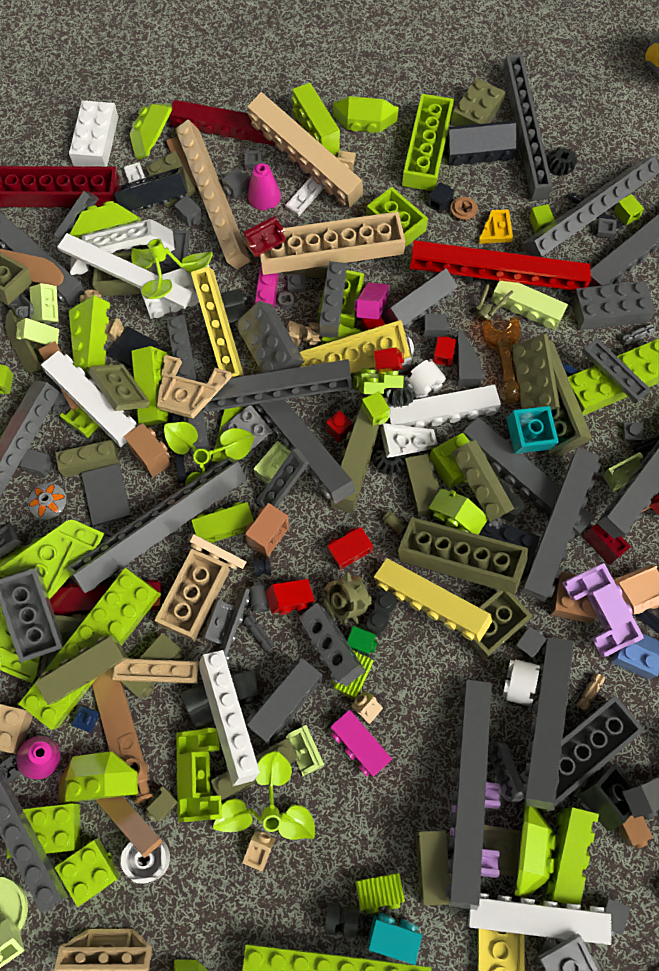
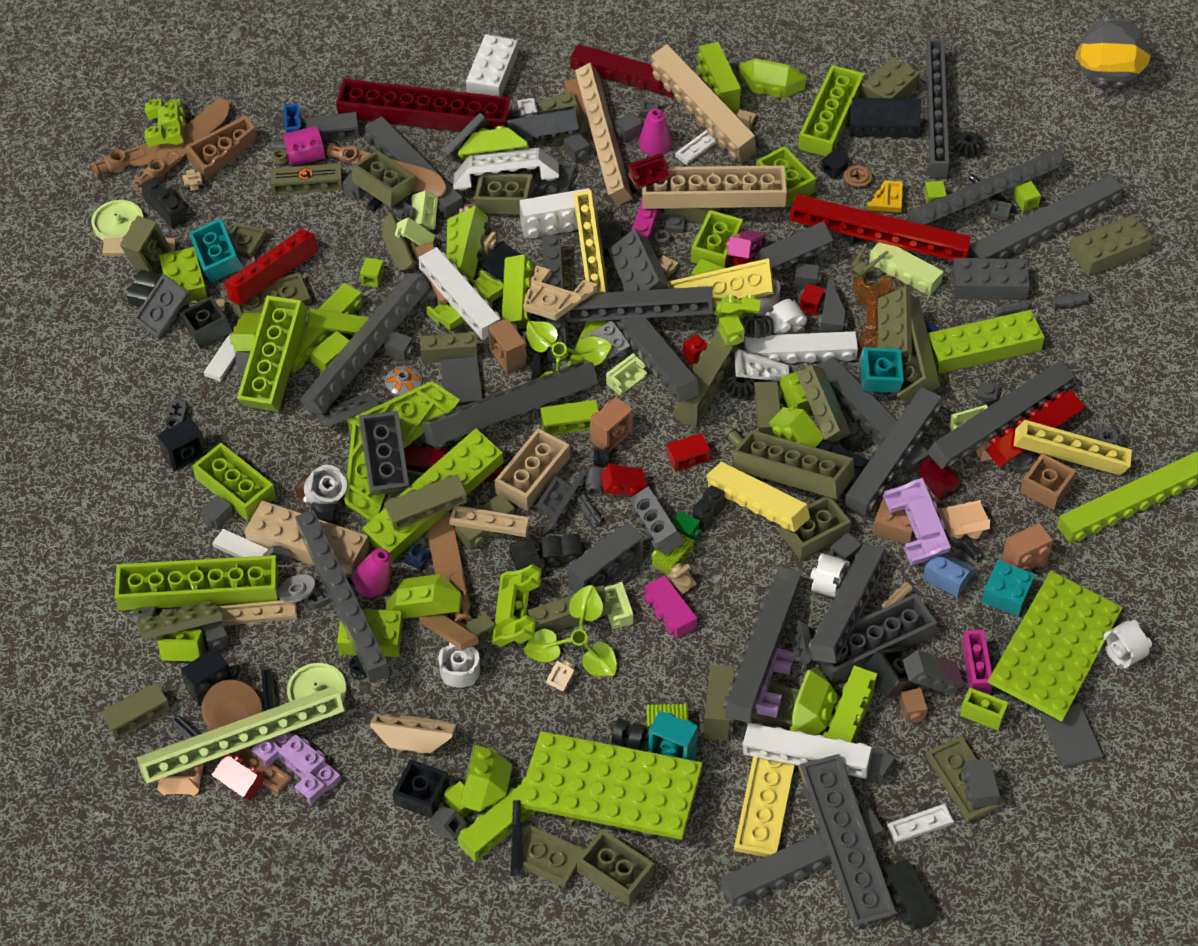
camera: 10 degrees right, 15 degrees down
lime brick [54,838,121,907] -> none
white tile [57,233,194,309] -> none
olive plate [88,364,150,411] -> none
lime wedge [130,104,172,160] -> none
lime plant [131,239,213,299] -> none
plate [187,533,246,570] -> none
white brick [198,650,260,786] -> none
dark grey plate [256,448,310,508] -> none
tan gear [303,323,323,346] -> none
dark grey brick [320,261,347,338] -> none
olive brick [324,572,371,625] -> none
red brick [374,347,404,373] -> none
dark grey plate [582,338,651,404] -> none

